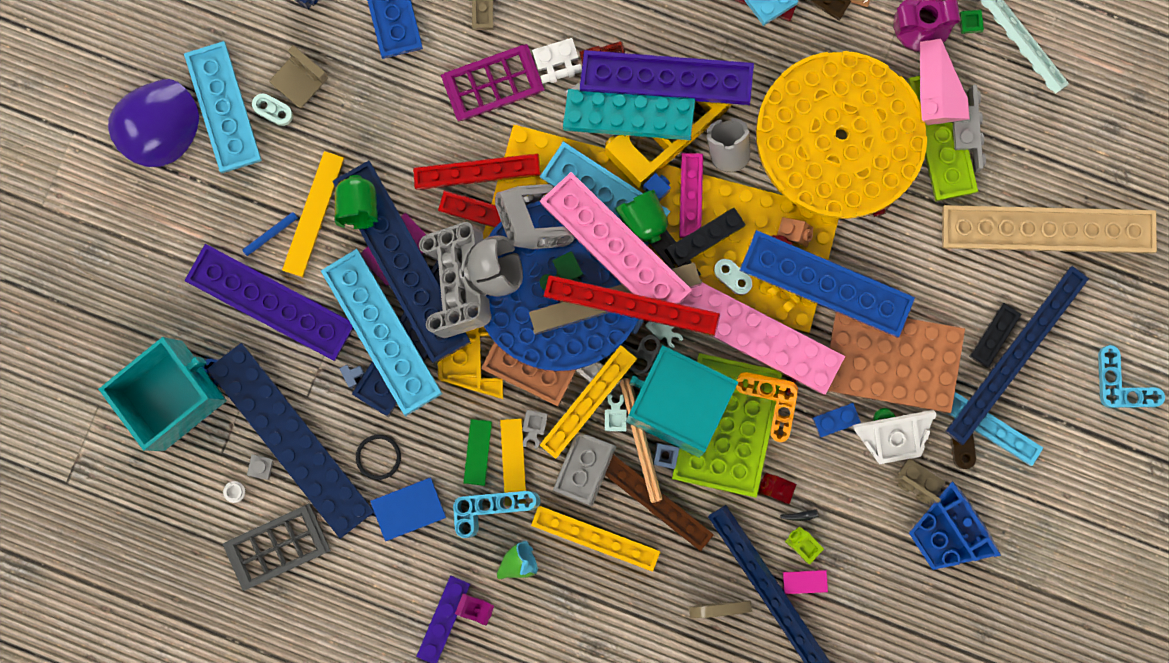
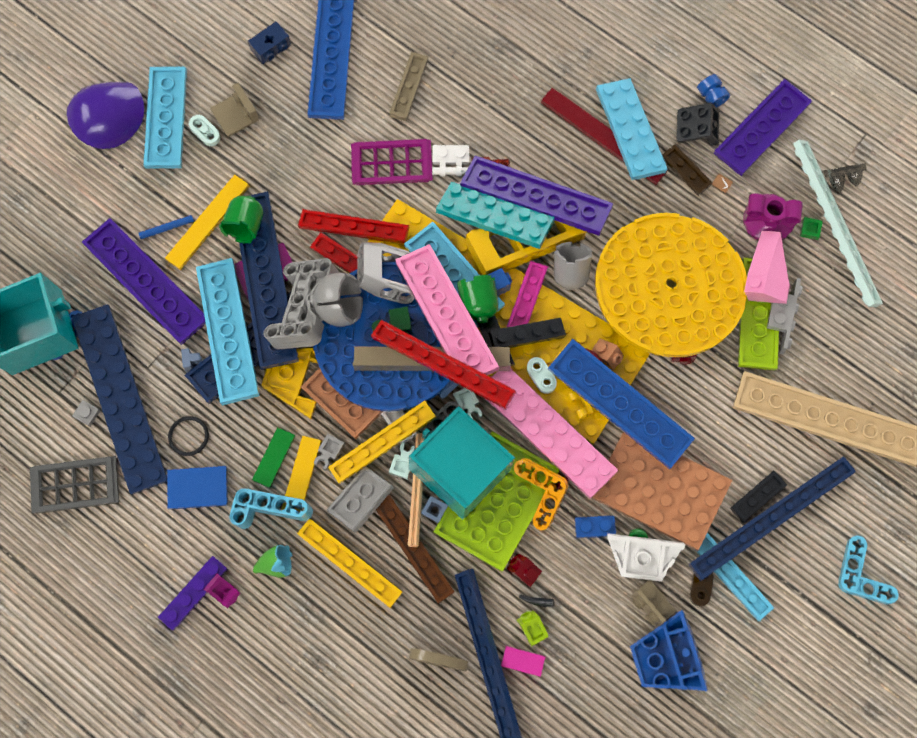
camera: 20 degrees right, 10 degrees down
white plate [223,481,245,503] -> none

